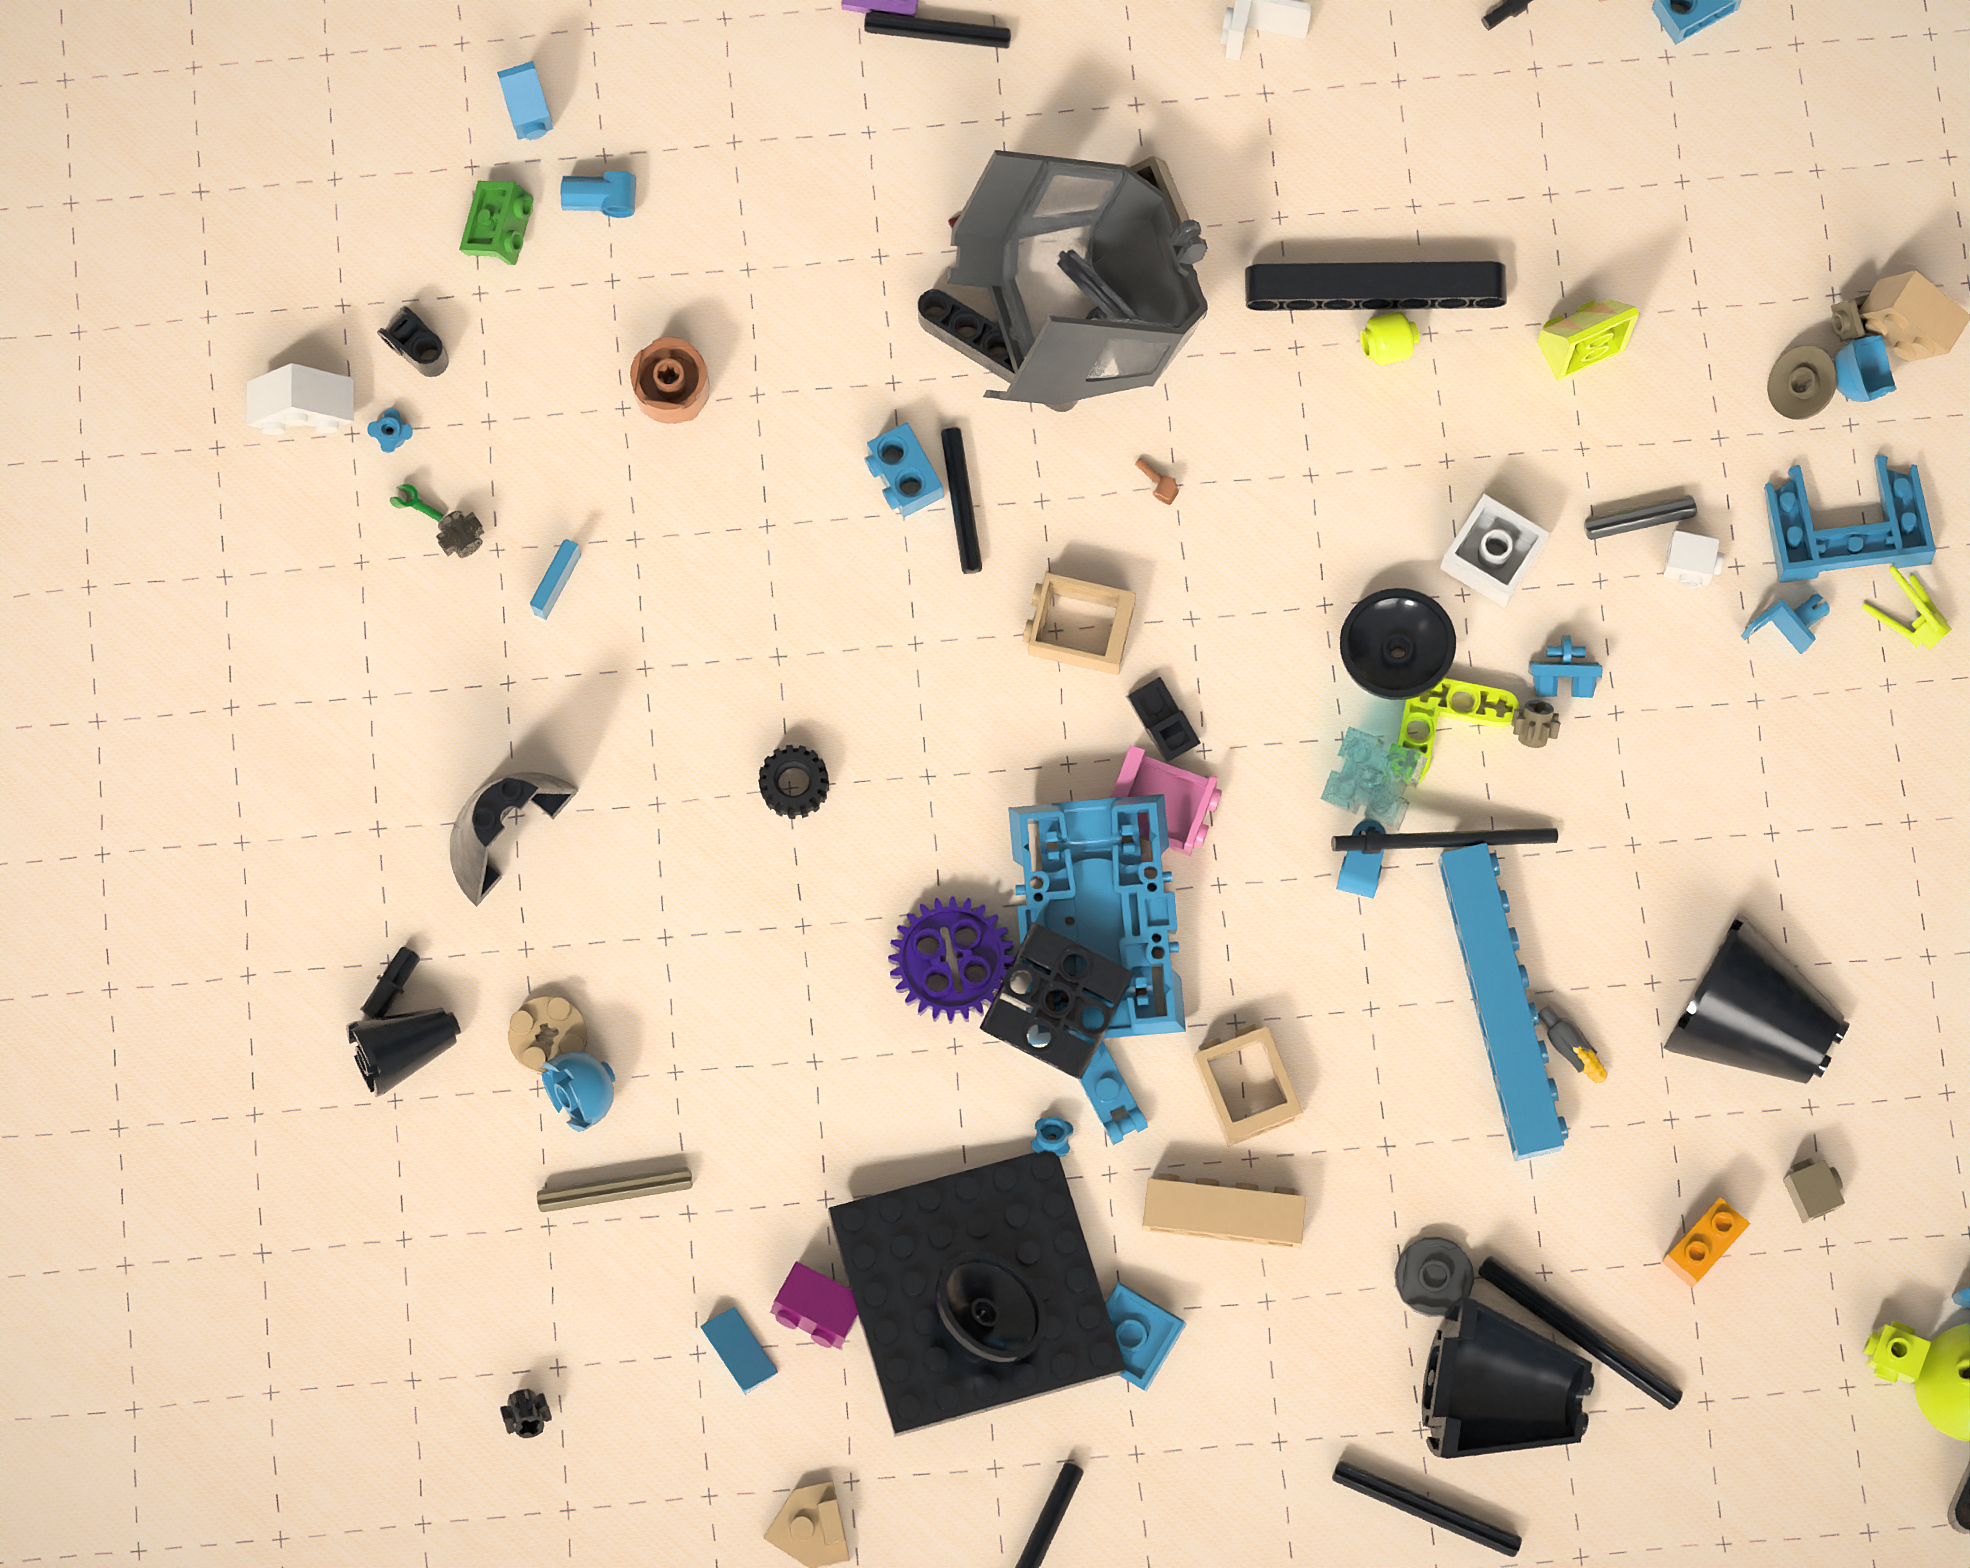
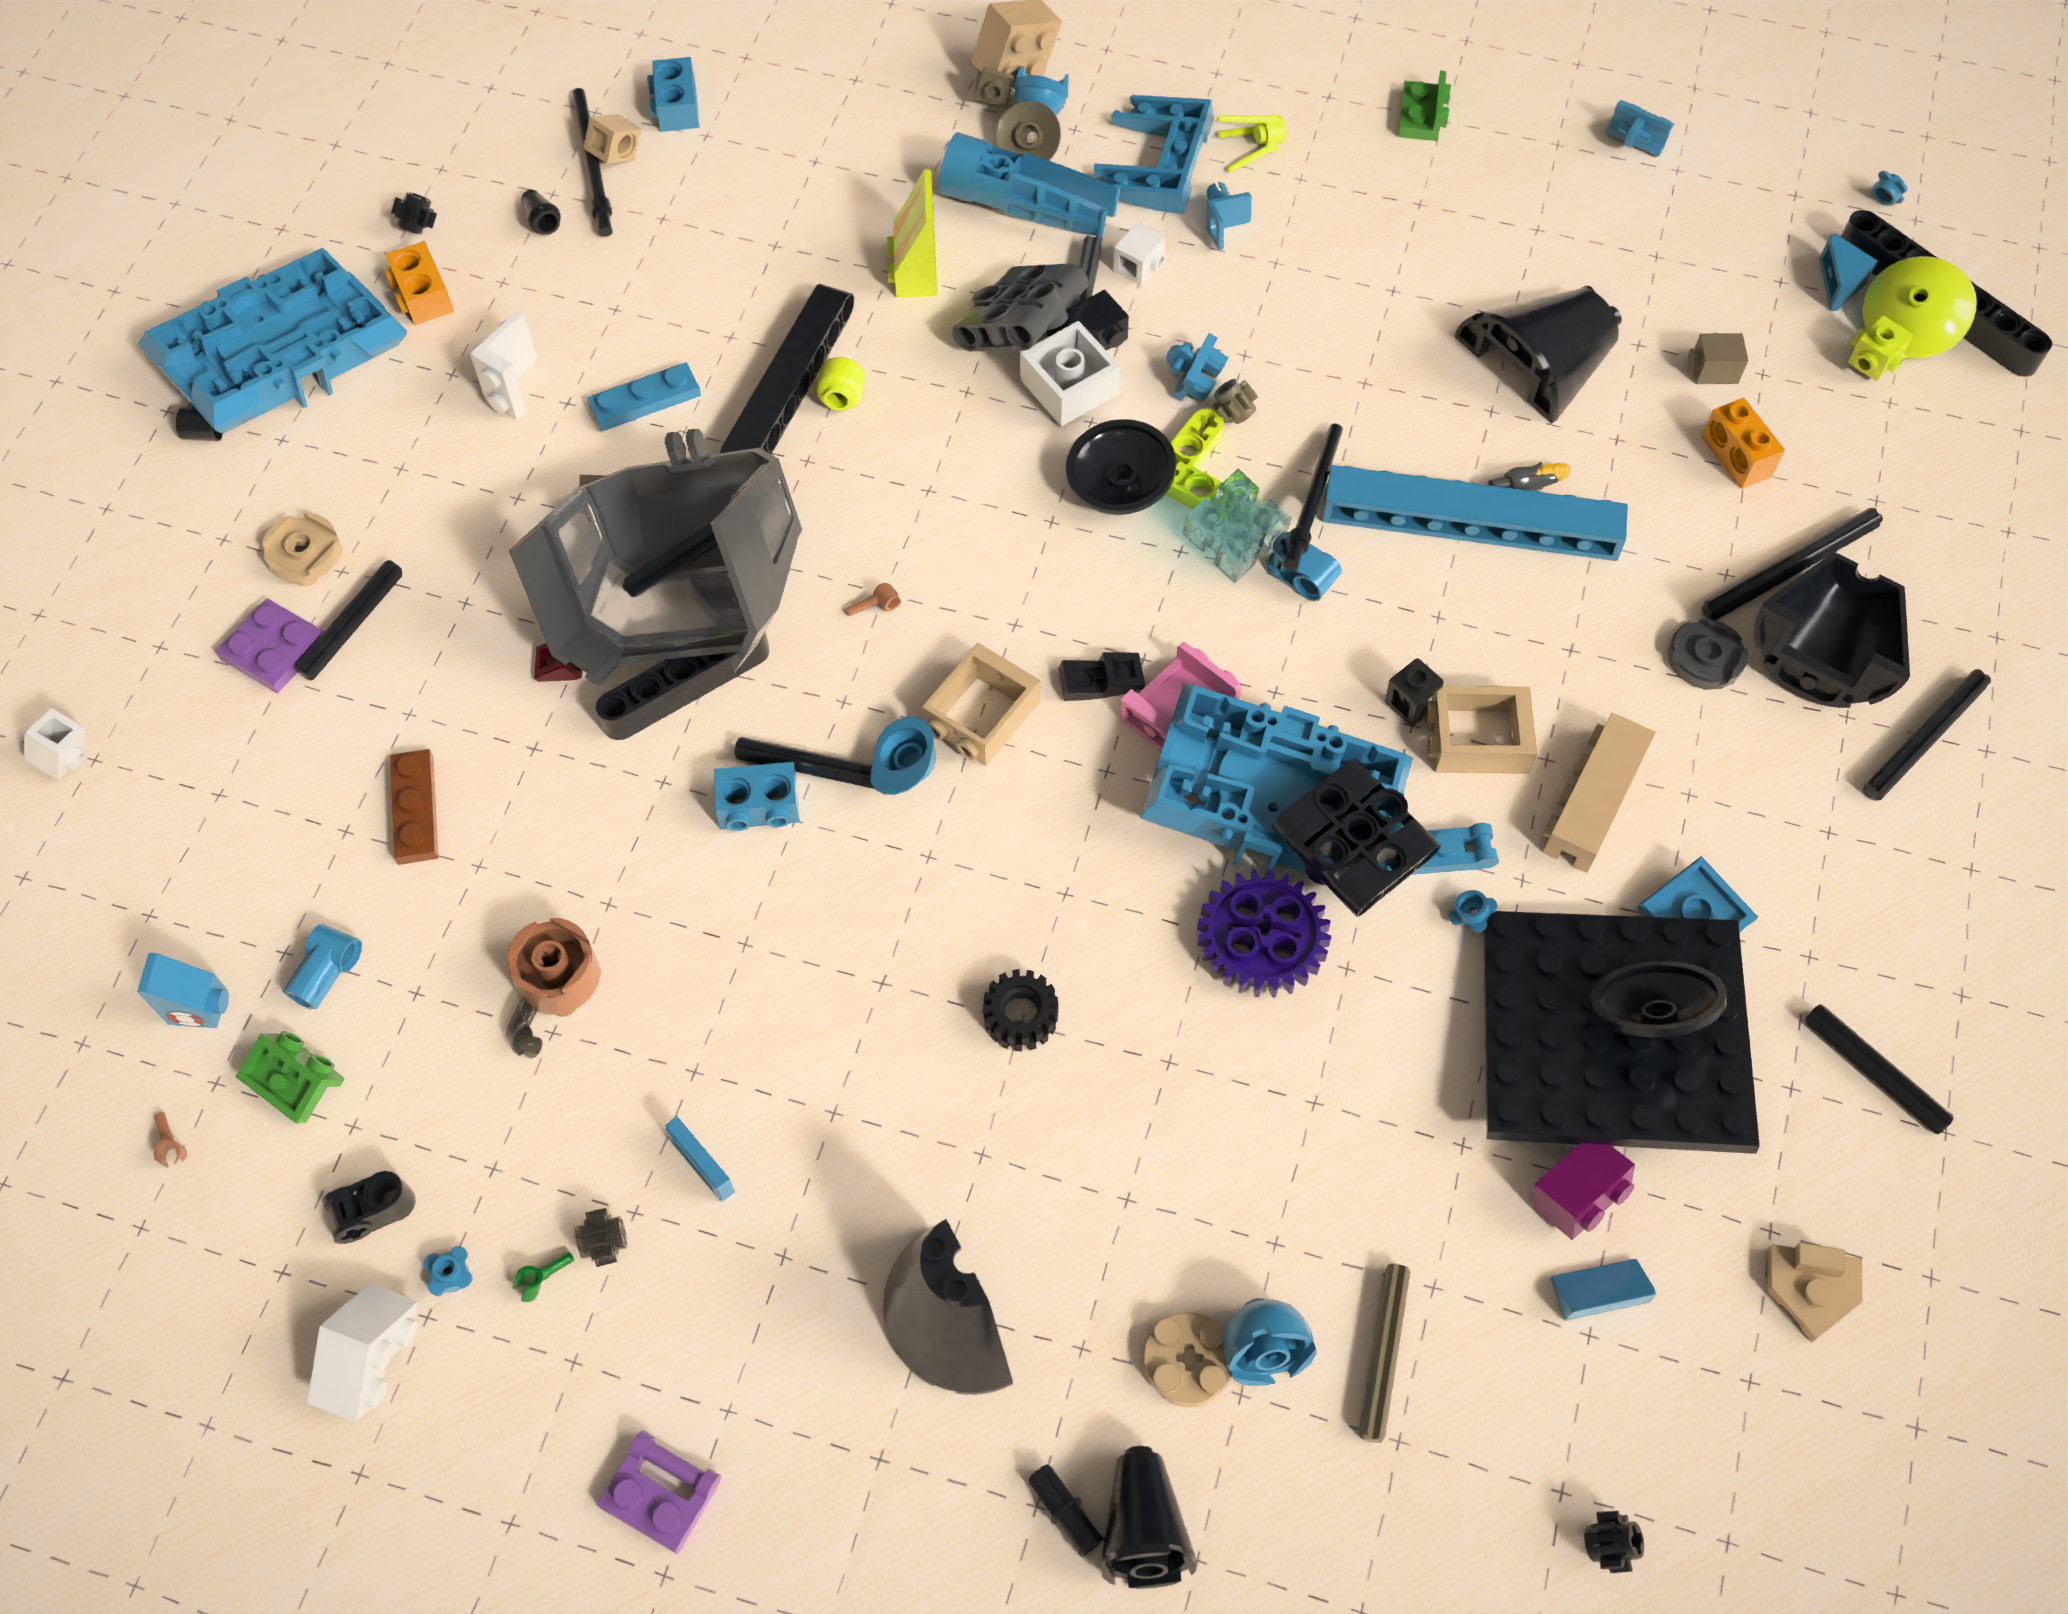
camera: 70 degrees left, 15 degrees down
none -> nougat hand [154,1112,187,1168]
none -> dark orange plate [390,749,439,865]
none -> clear smoke arm [506,998,543,1059]
none -> dark azure plate [587,362,701,432]
none -> medium lavender plate [597,1430,721,1555]
none -> dark azure piece [871,716,936,795]
none -> dark azure piece [939,132,1121,240]
none -> dark grey connector [952,263,1088,352]
none -> black slope [1047,289,1129,351]
none -> pearl dark grey bracket [1385,658,1444,727]

